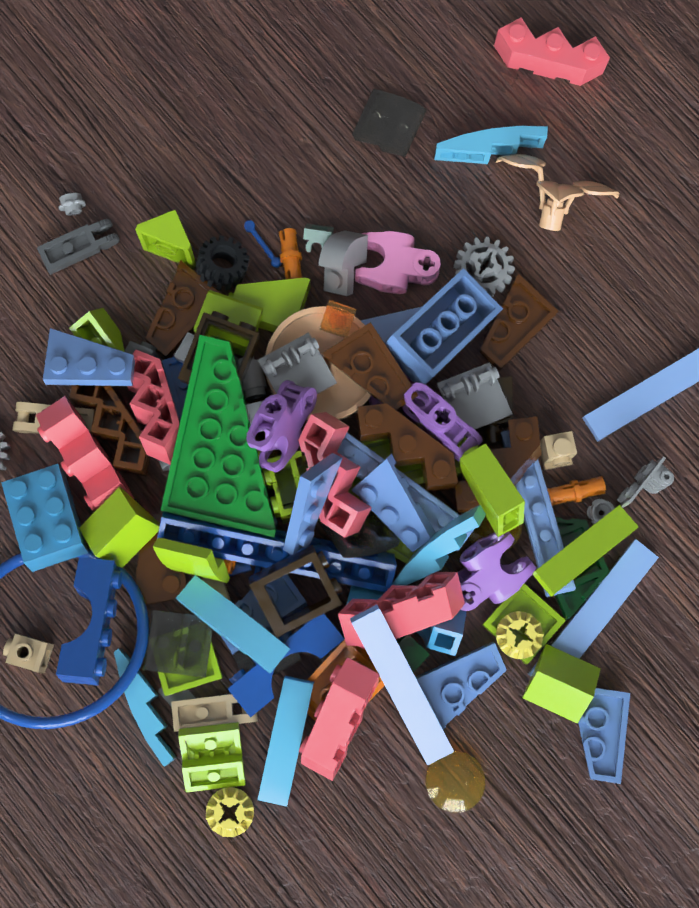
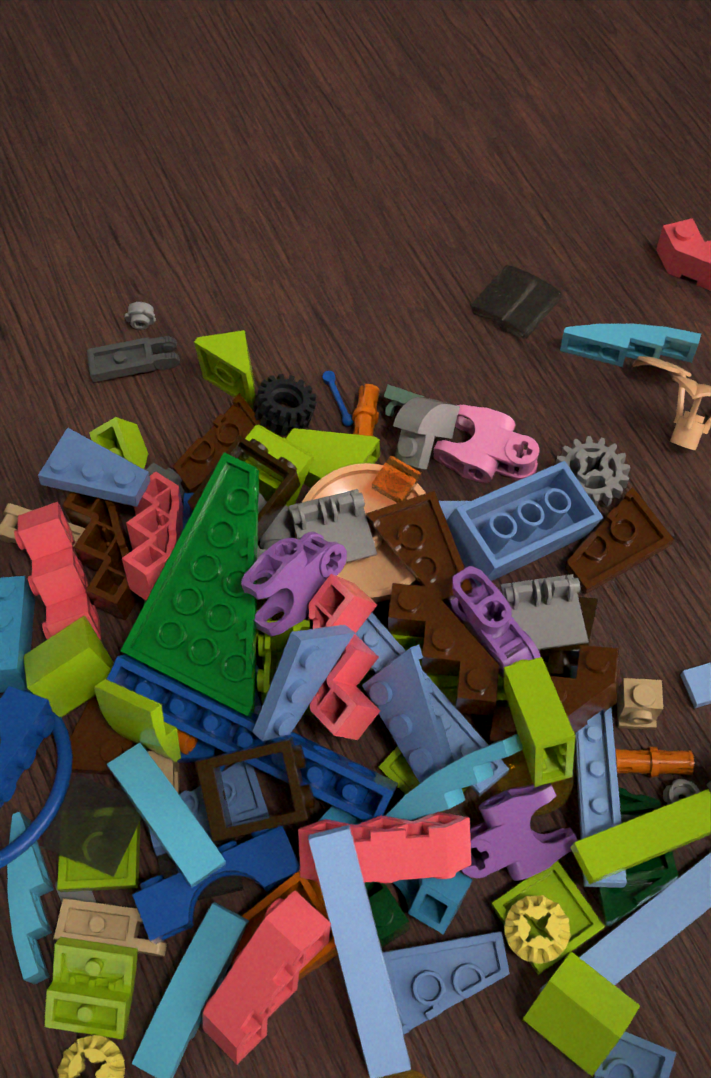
camera: 25 degrees right, 15 degrees down
clear smoke slope [318,510,400,558] -> none

